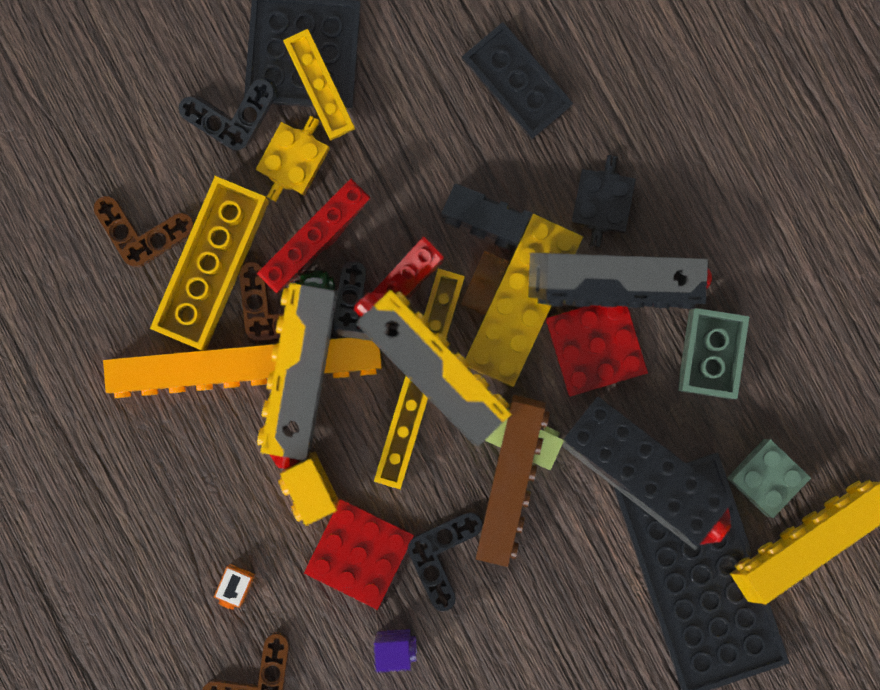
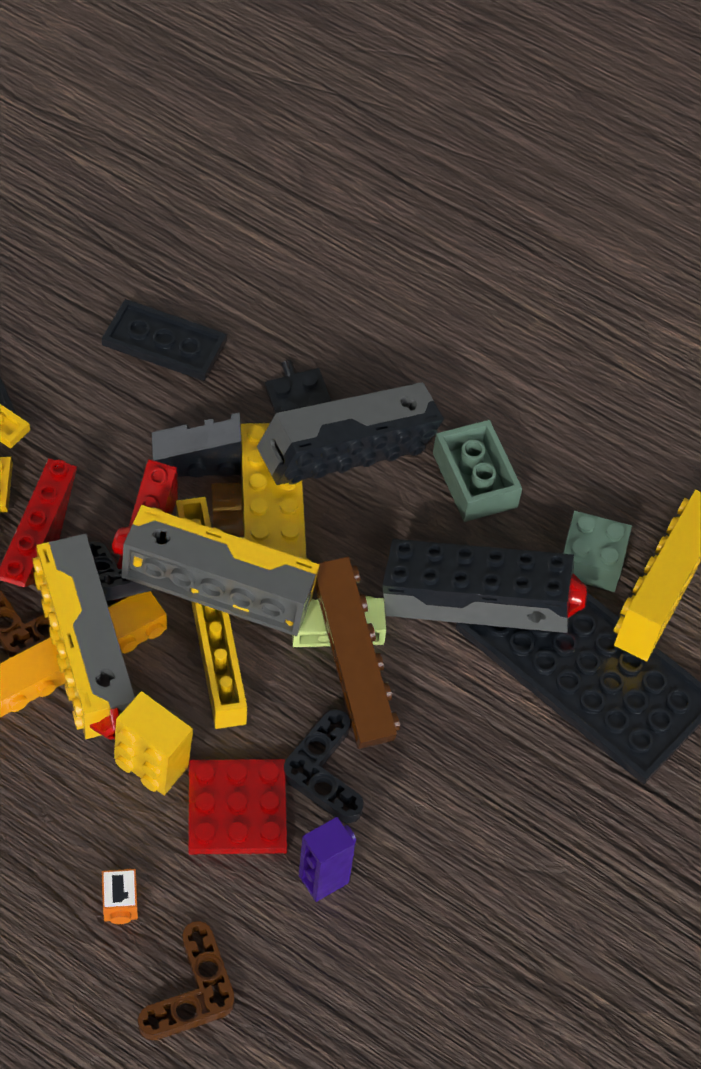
camera: 35 degrees left, 30 degrees down
red plate [545,305,648,397] -> none

